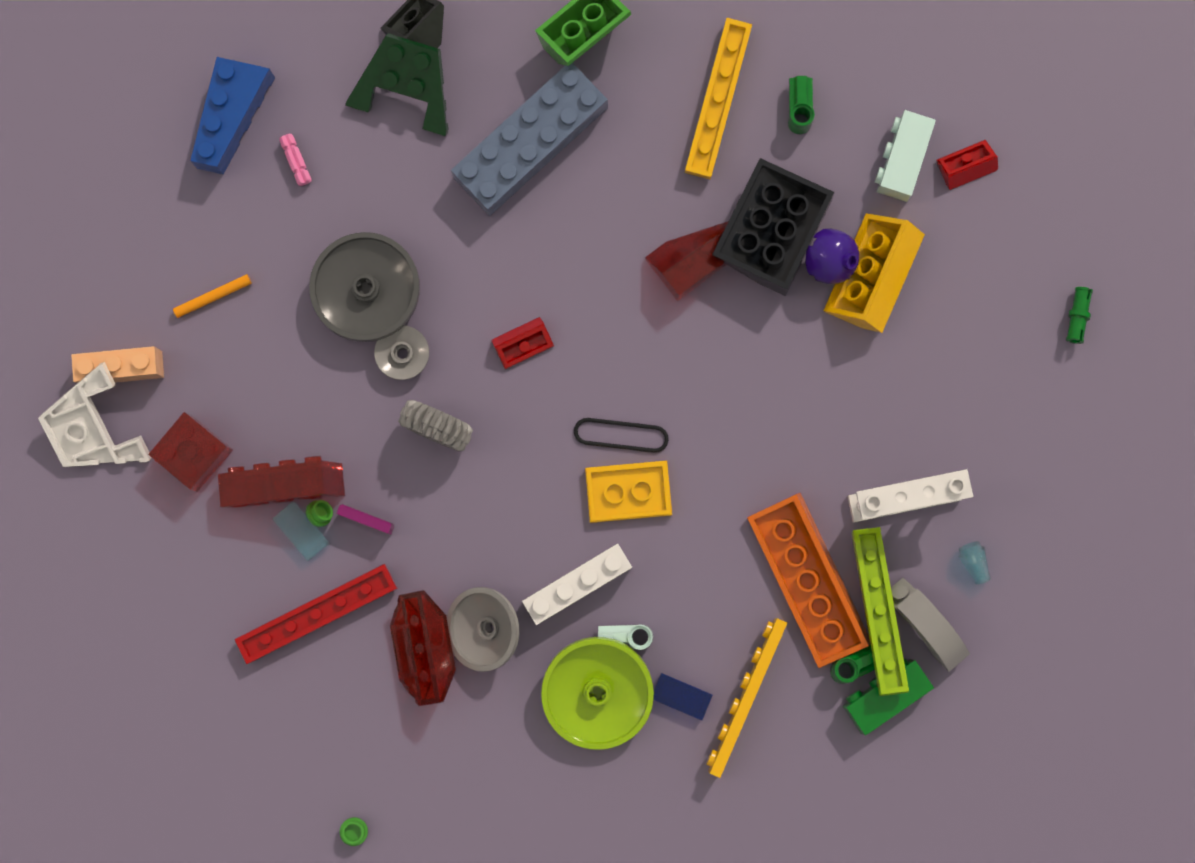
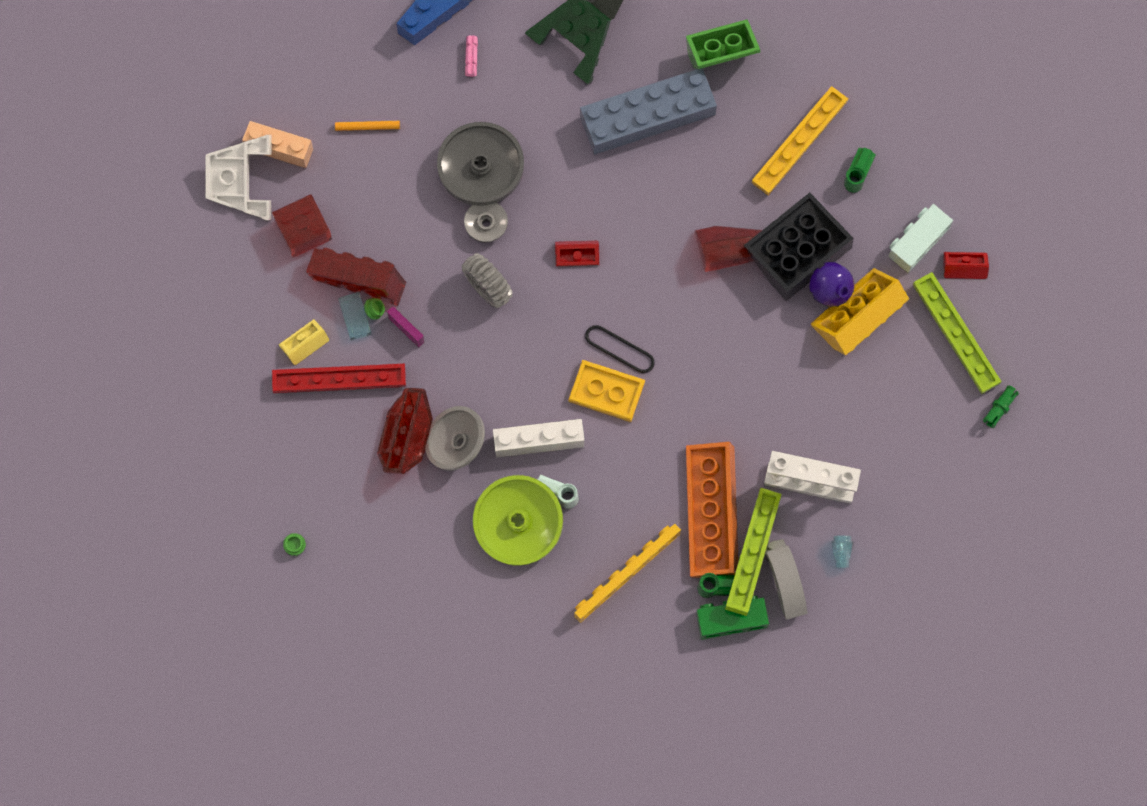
camera: 25 degrees right, 10 degrees down
clear blue tile [653,673,713,720] -> none
none -> light yellow slope [279,319,329,365]
none -> lime plate [913,272,1002,394]

